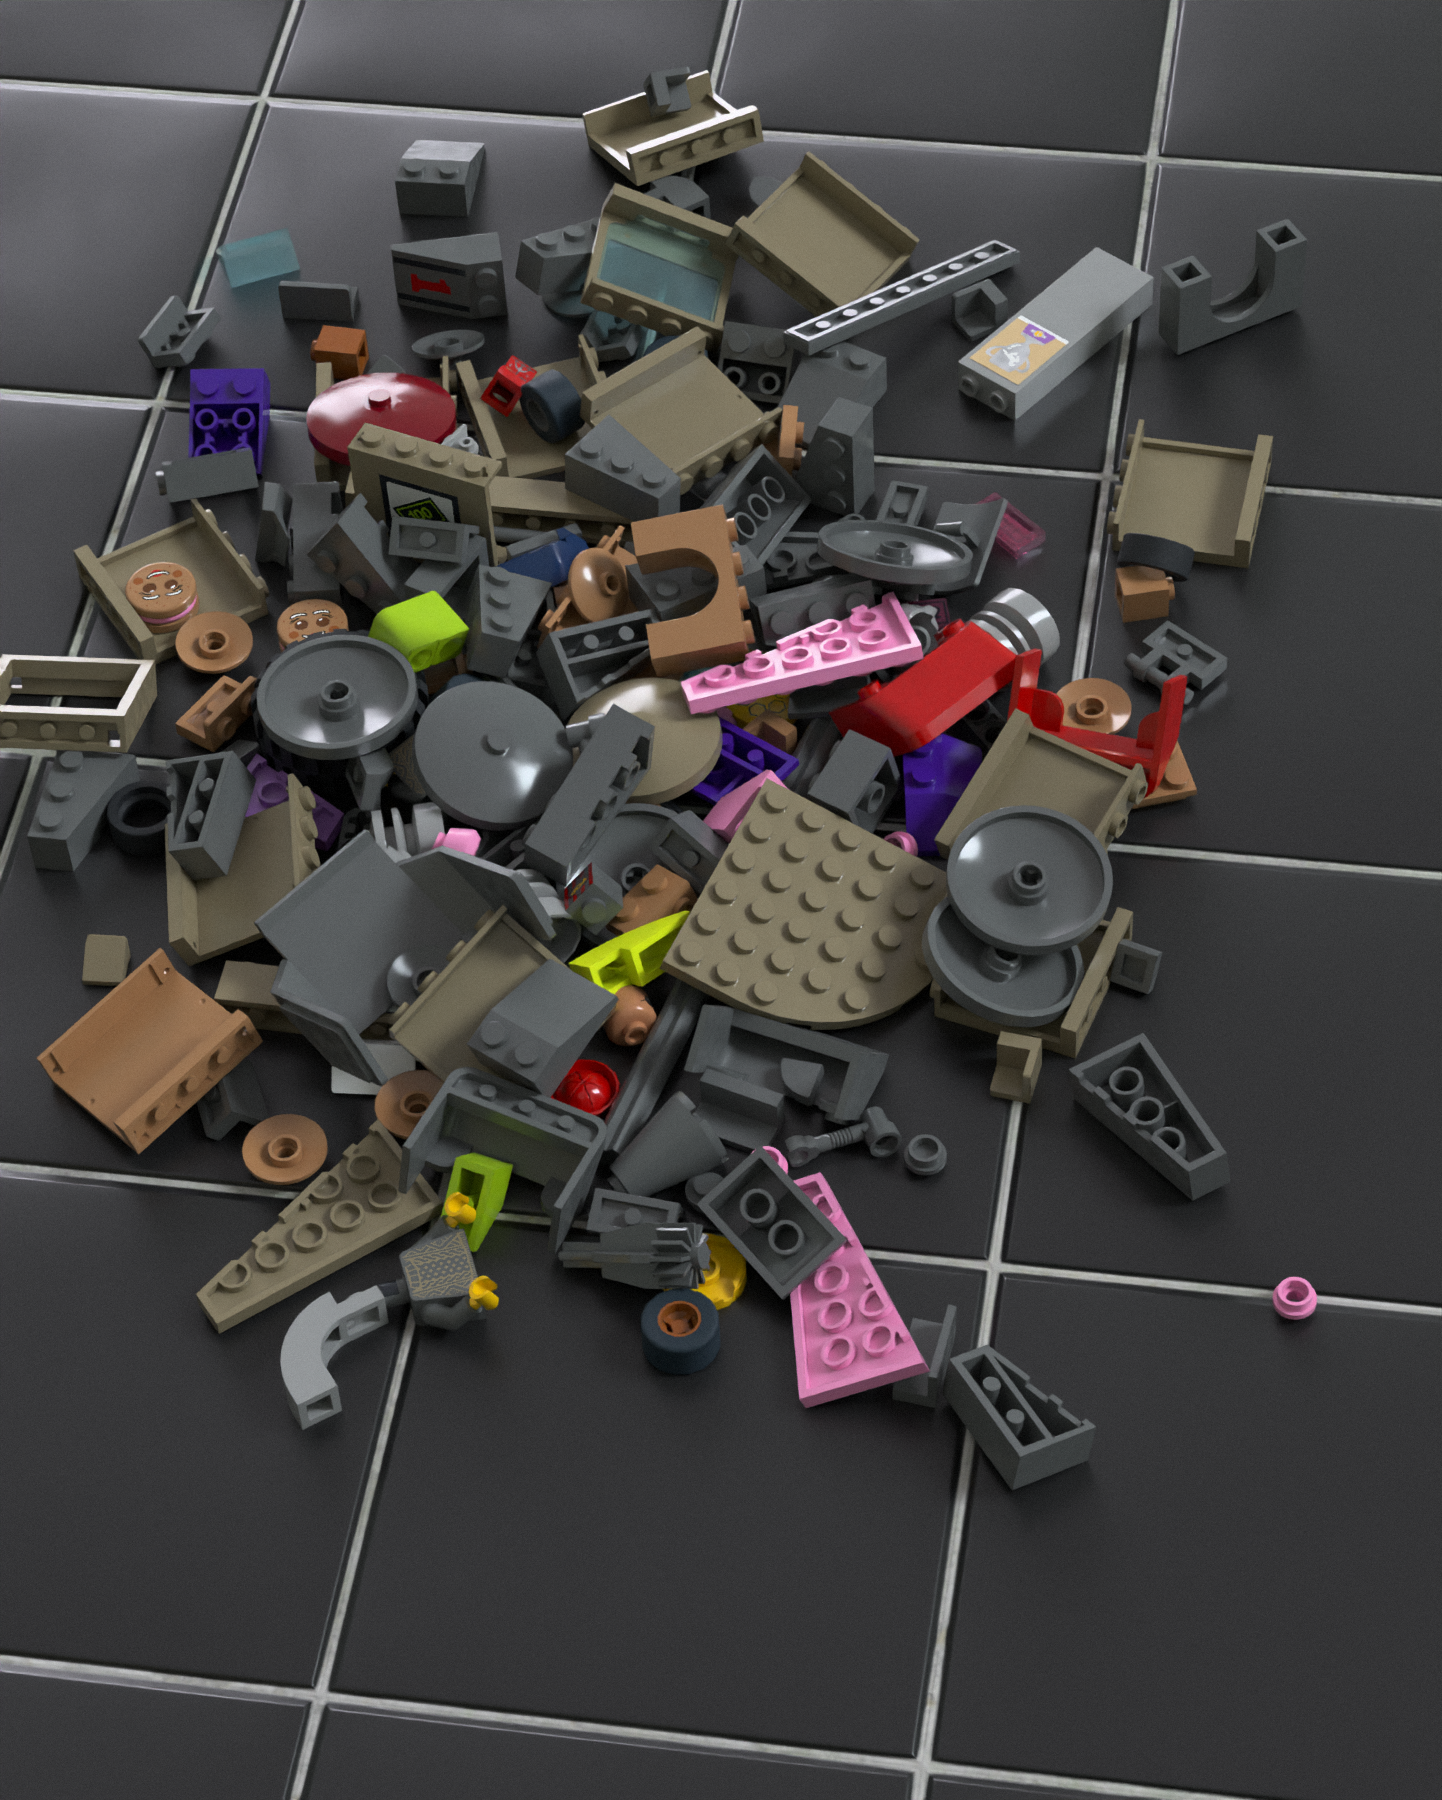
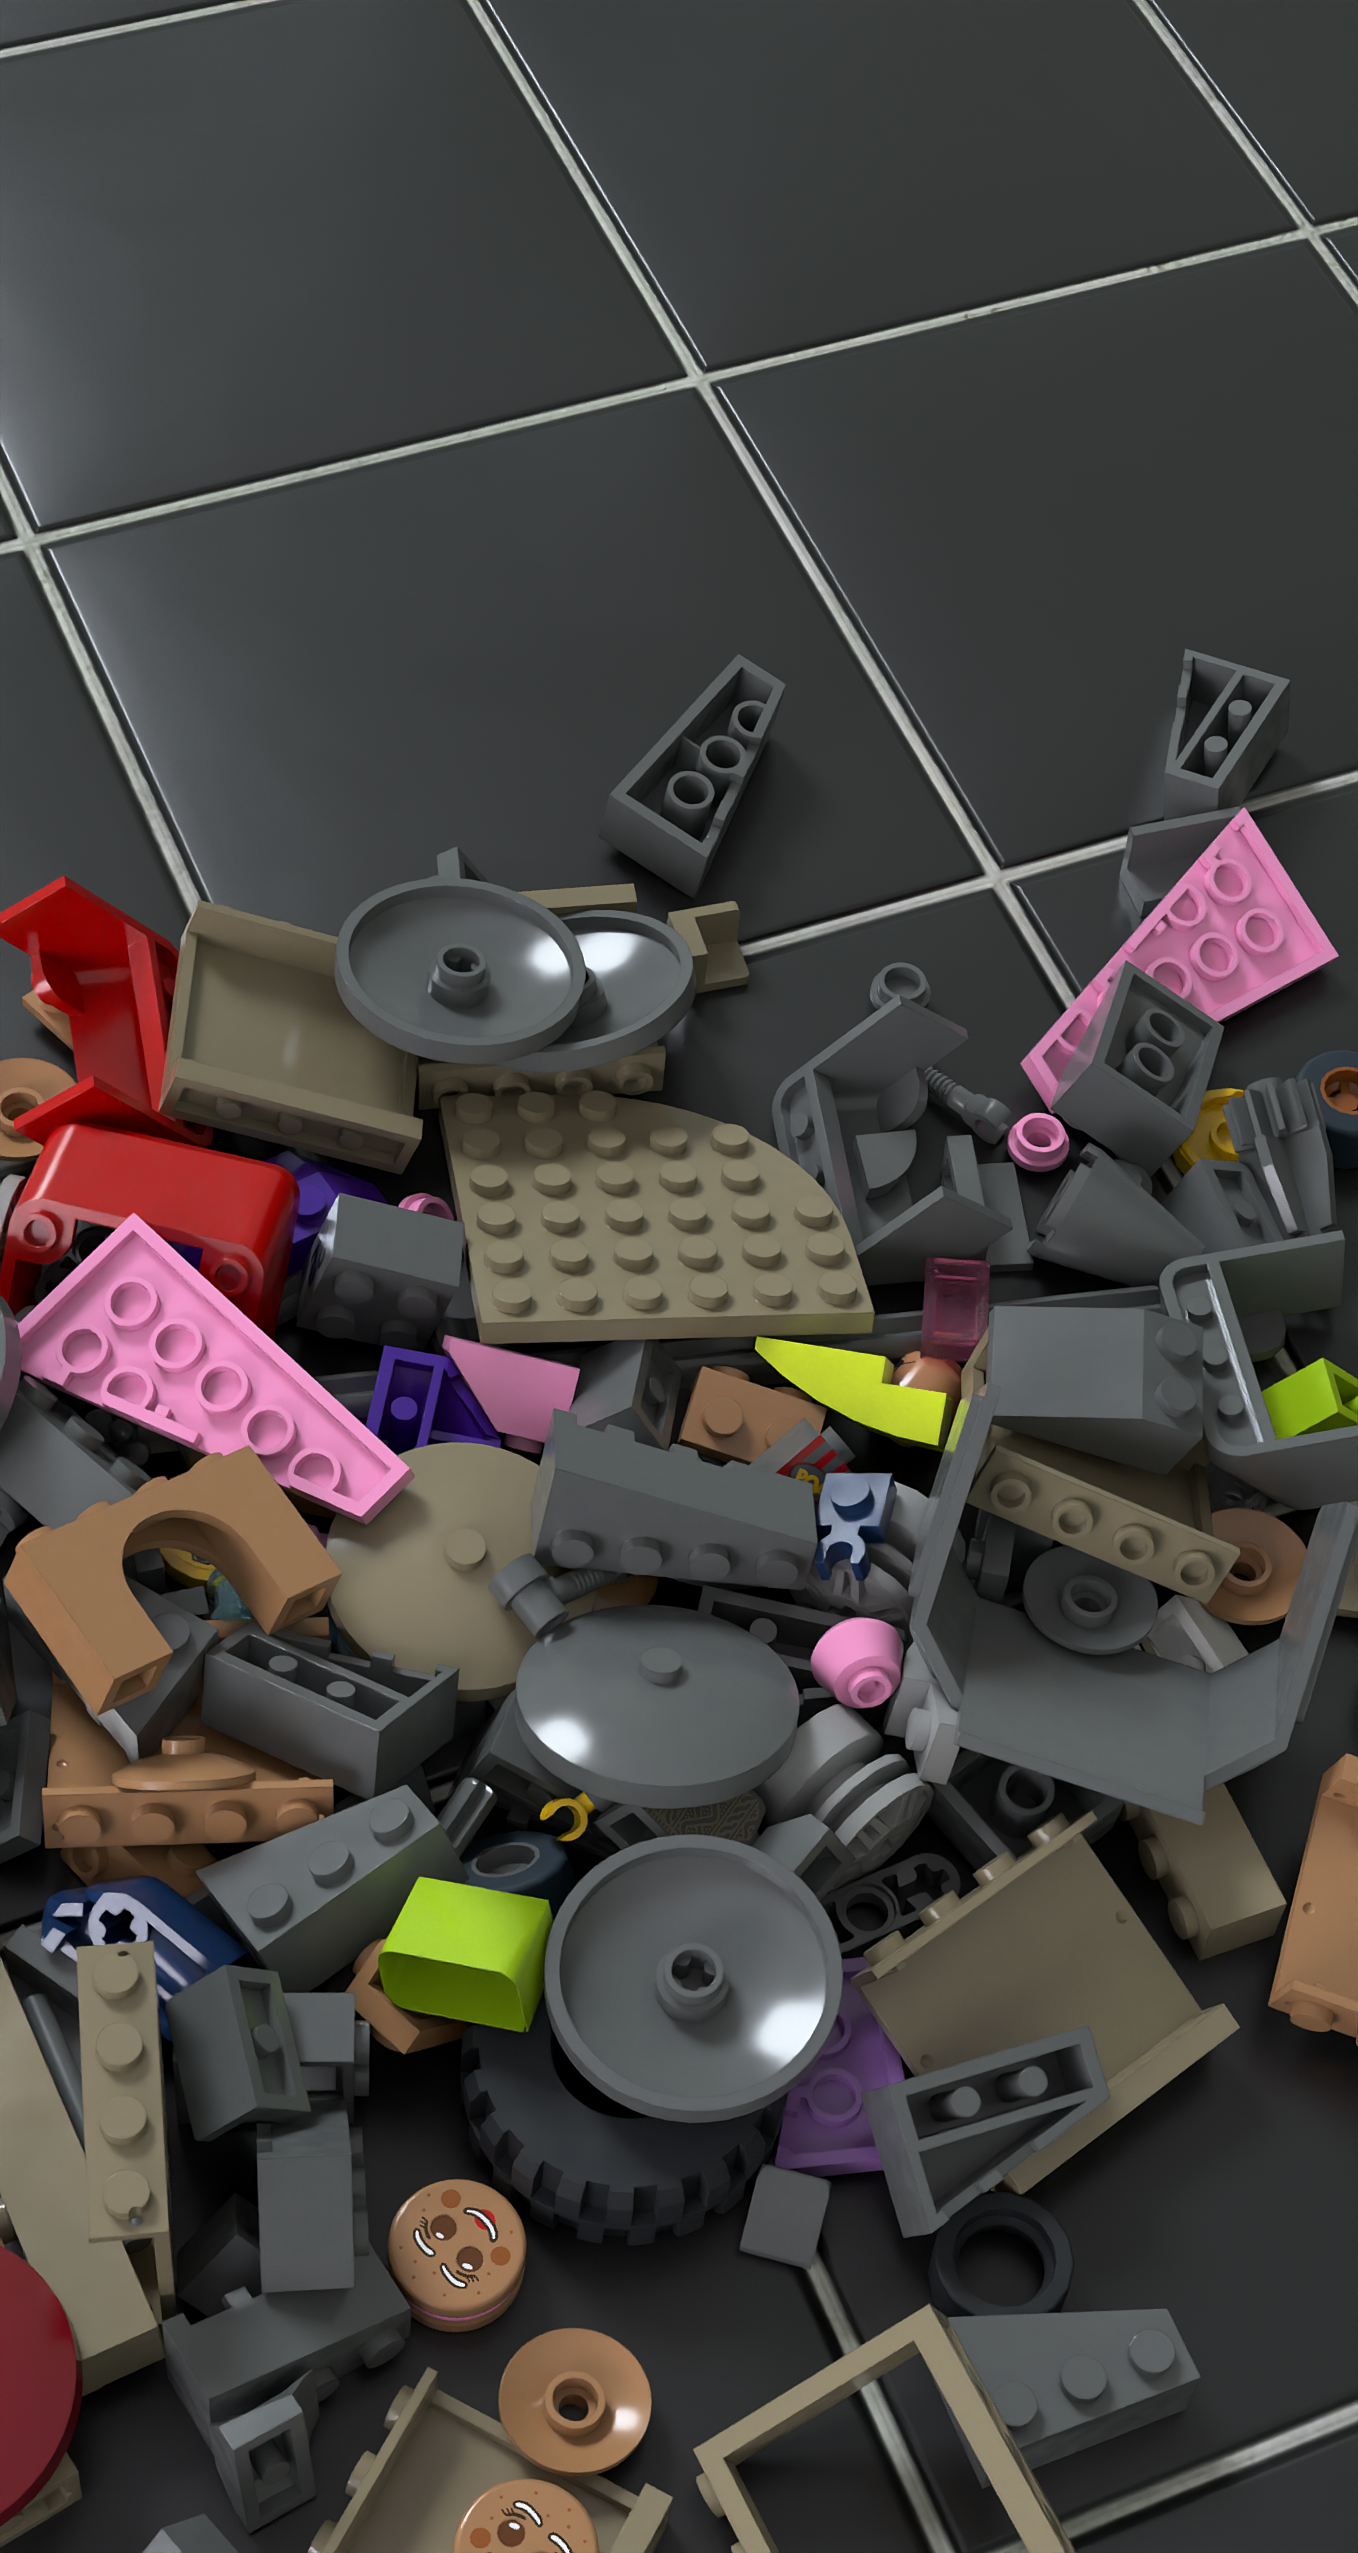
camera: 130 degrees left, 5 degrees up
dark tan slope [82,934,131,986] -> none
medium nougat bracket [175,675,257,752] -> none
bright pink plate [1272,1277,1317,1320] -> none
none -> plate [814,1473,897,1581]
none -> clear pink tile [920,1257,990,1361]

